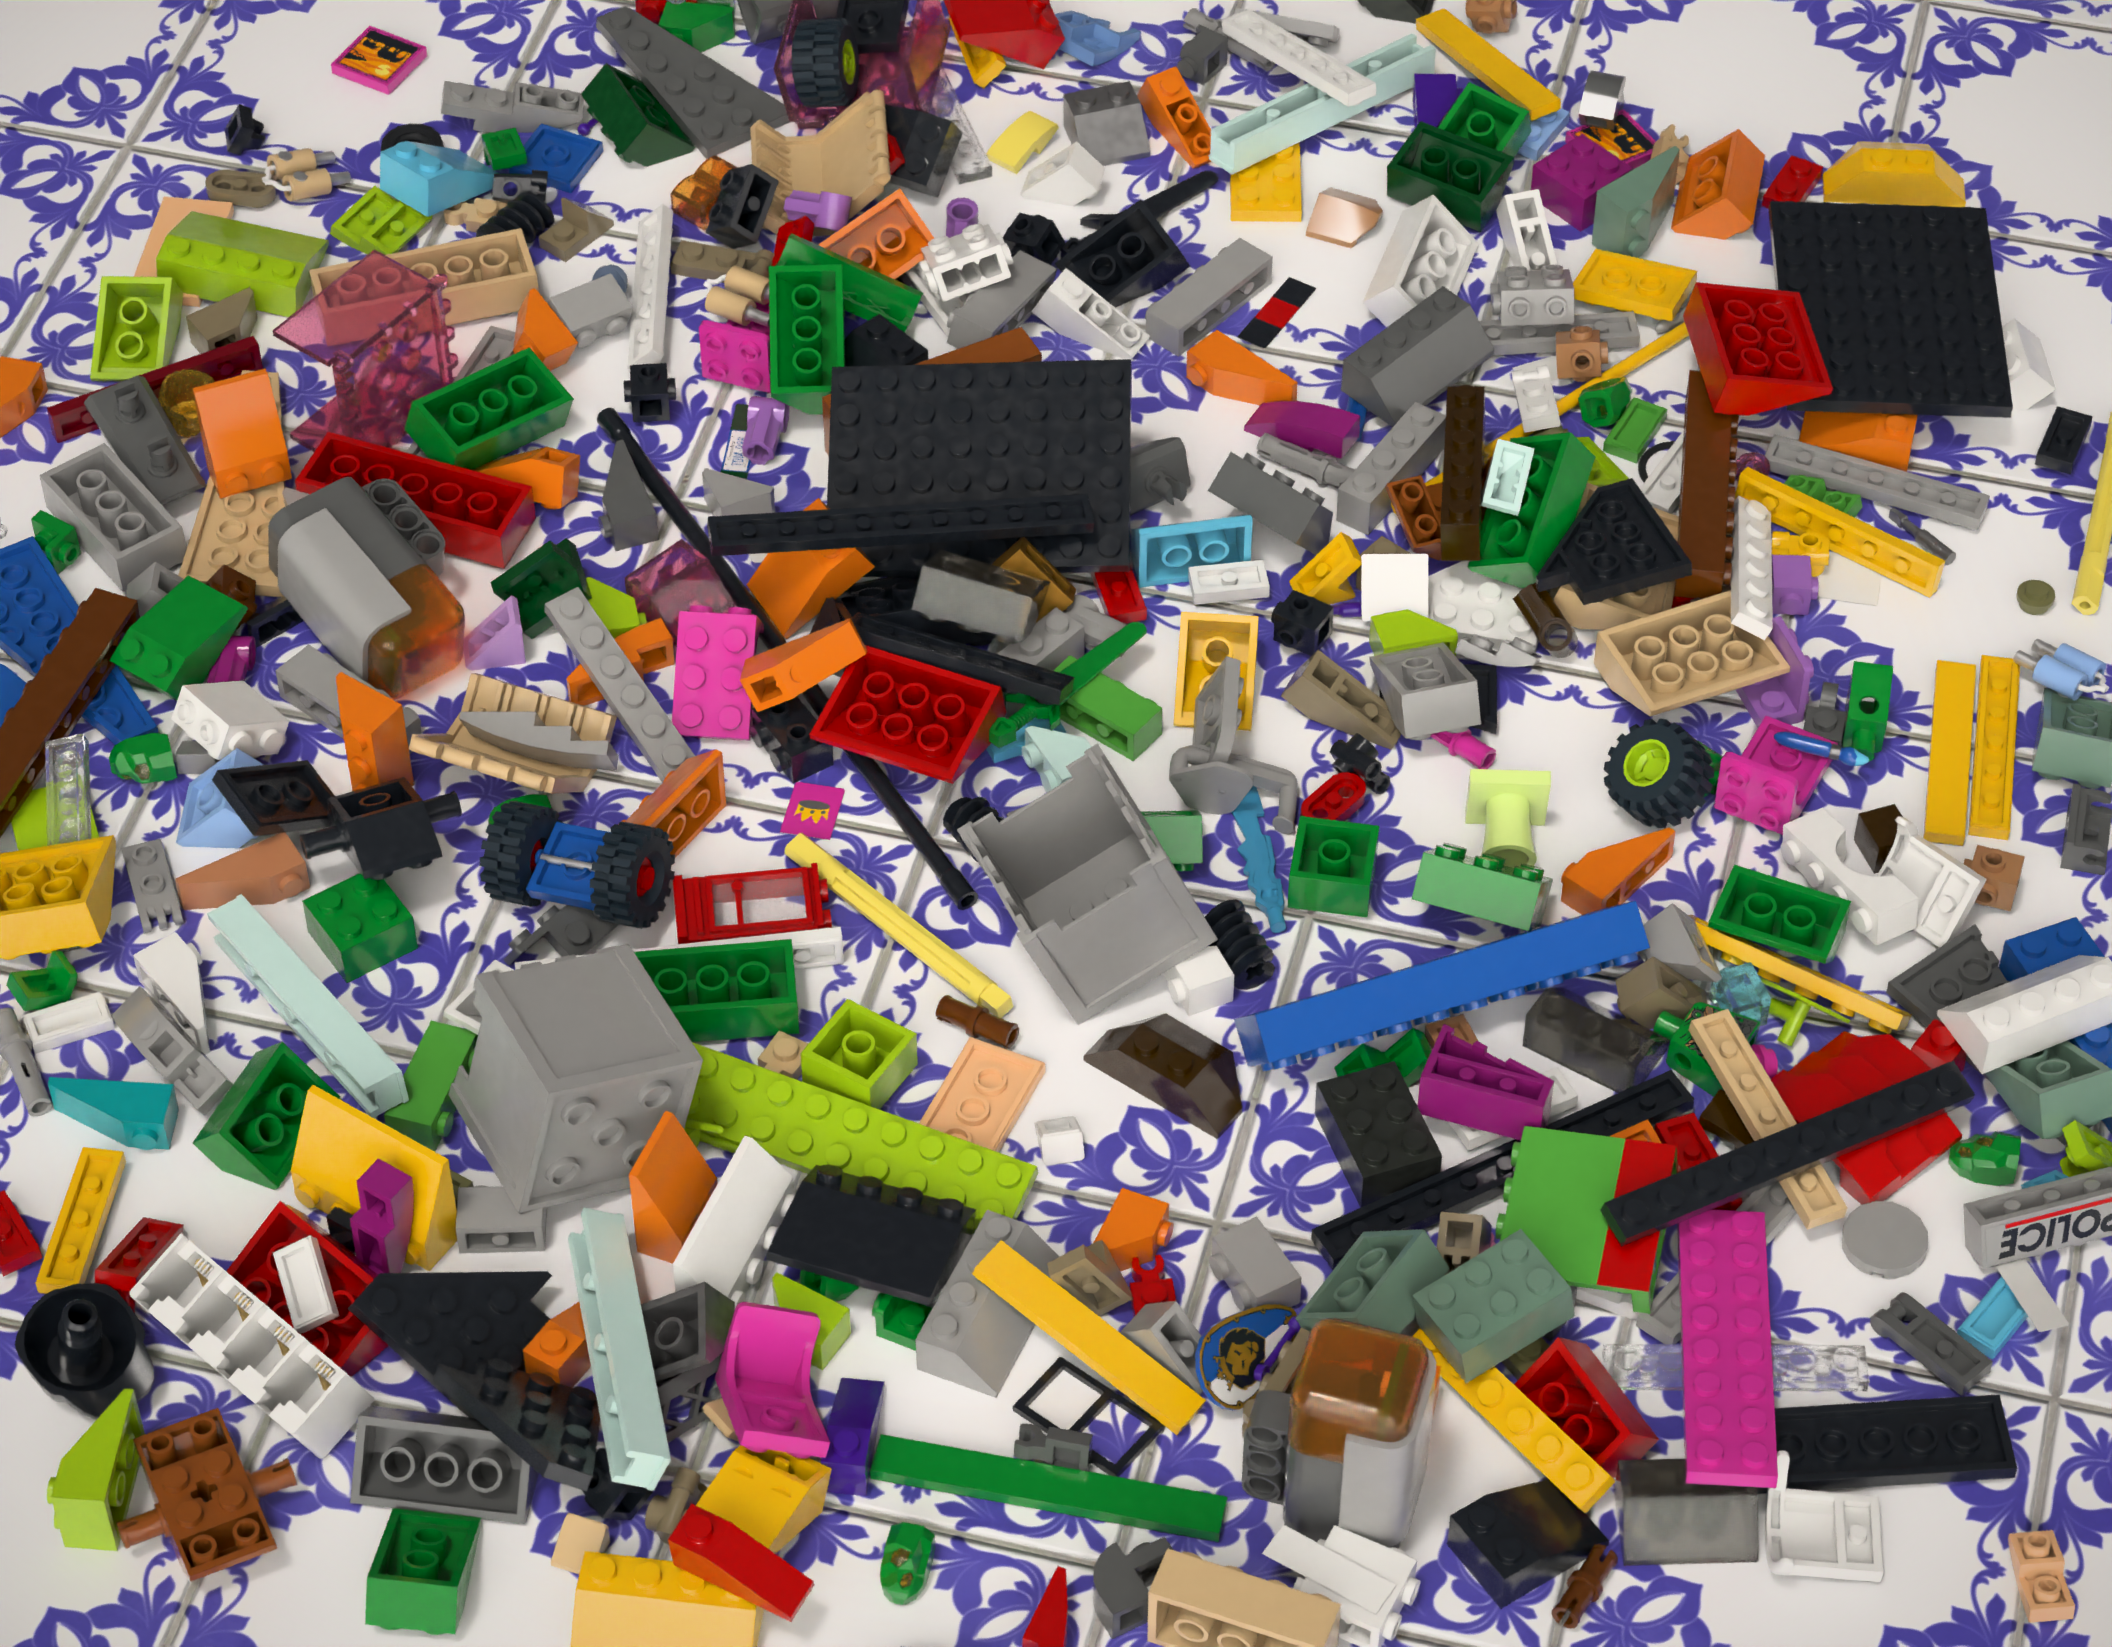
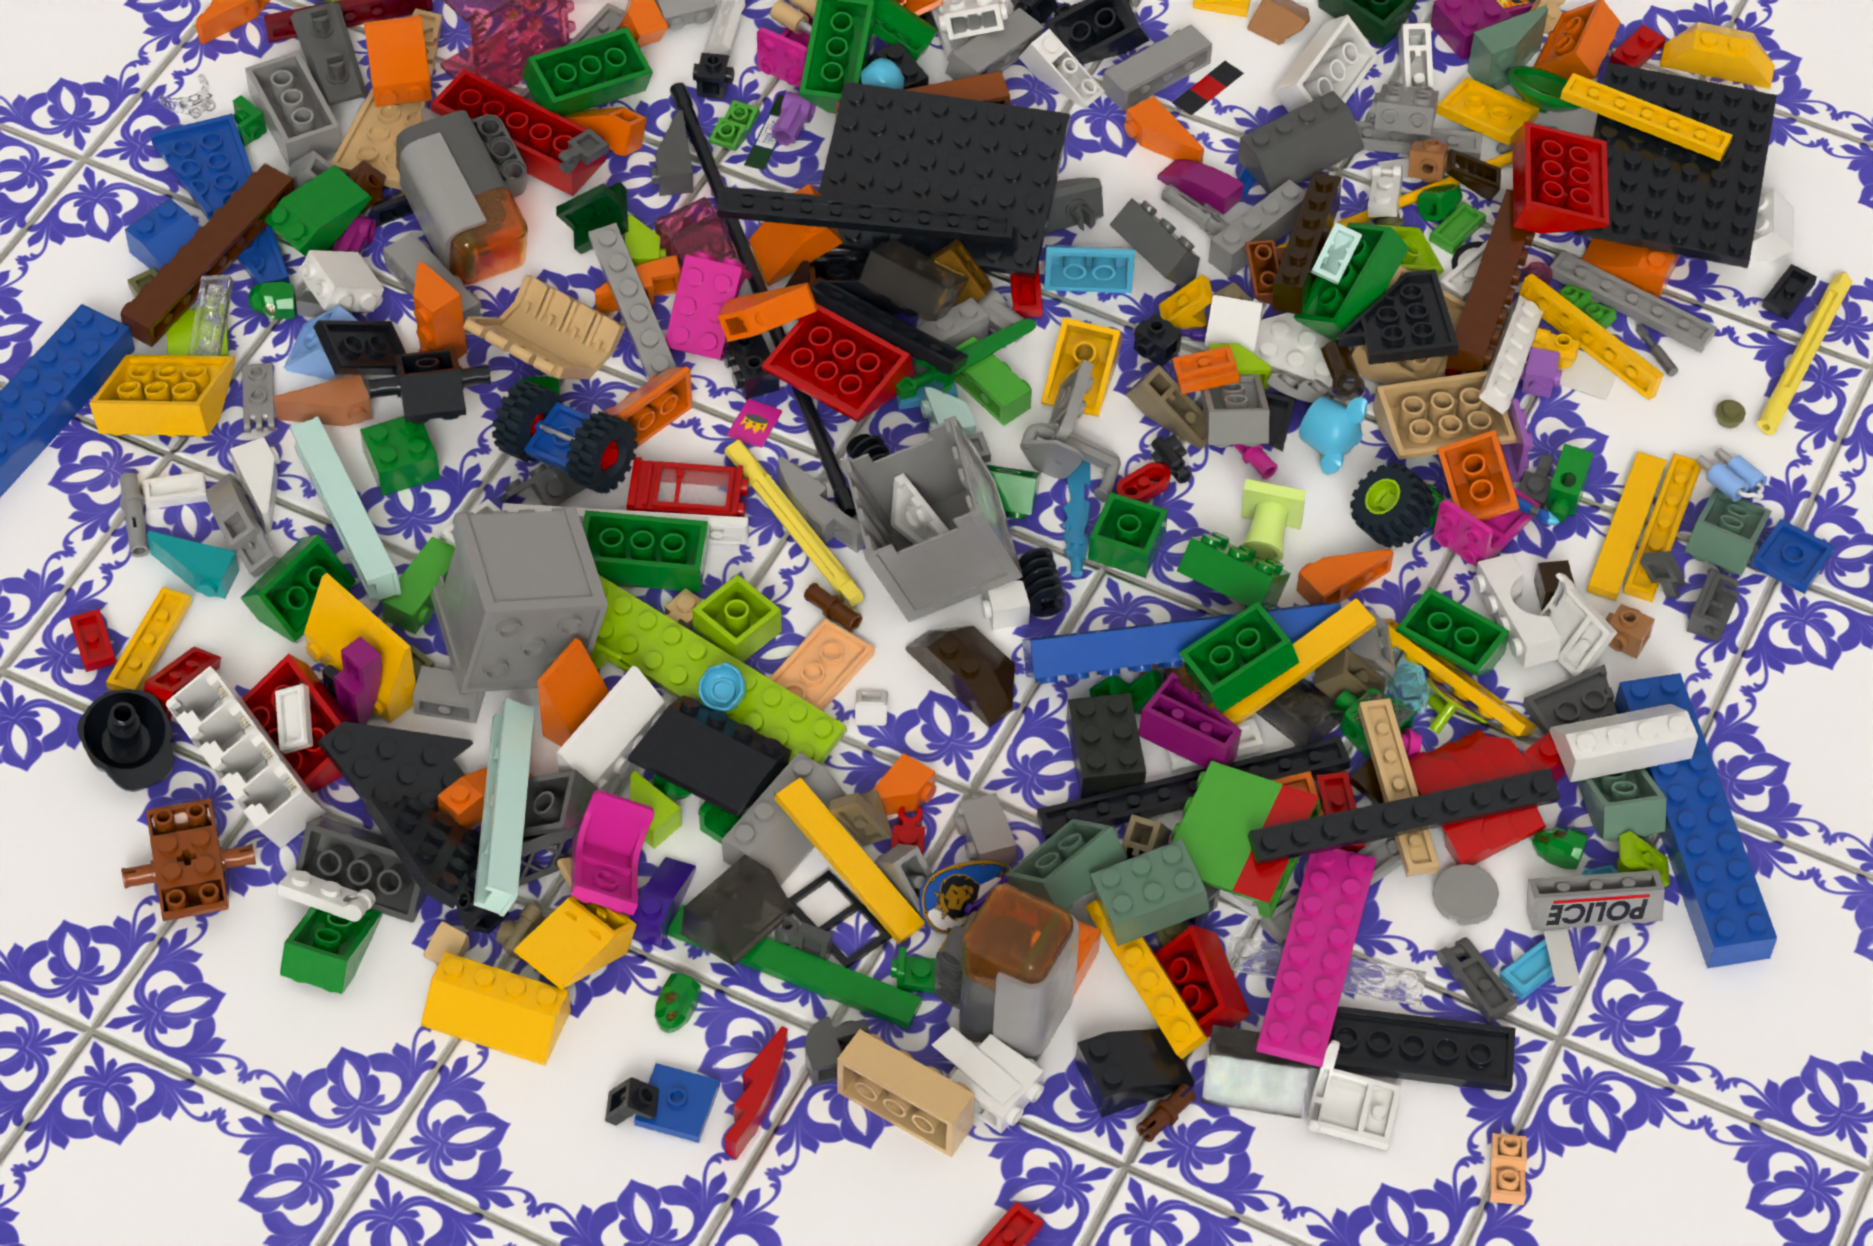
camera: 10 degrees right, 5 degrees up
green bracket [6,950,78,1011] -> none
lime slope [47,1388,145,1551] -> none
clear yellow hair [158,369,215,438] -> none
light grey slope [459,712,618,770] -> none
lavender slope [462,595,526,670] -> none
red slope [668,1503,815,1622] -> none
light grey slope [702,468,775,516] -> none
white plate [1188,560,1270,605] -> none
none -> white plate [277,869,376,922]
none -> dark grey plate [558,128,609,175]
none -> clear smoke slope [681,855,794,966]
none -> medium azure hair [698,662,747,712]
none -> bright green slope [709,100,760,151]
none -> light grey slope [778,456,865,553]
none -> medium azure hair [860,58,905,90]
none -> white wing [890,473,949,545]
none -> green bracket [891,946,936,994]
none -> orange plate [1172,345,1240,395]
none -> green brick [1179,602,1300,713]
none -> yellow tile [1208,598,1377,726]
none -> medium azure piece [1299,397,1368,475]
none -> orange slope [1437,430,1520,521]
none -> dark brown slope [1446,149,1501,201]
none -> green dish [1507,66,1582,113]
none -> yellow plate [1560,73,1733,161]
none -> dark grey plate [1640,551,1686,598]

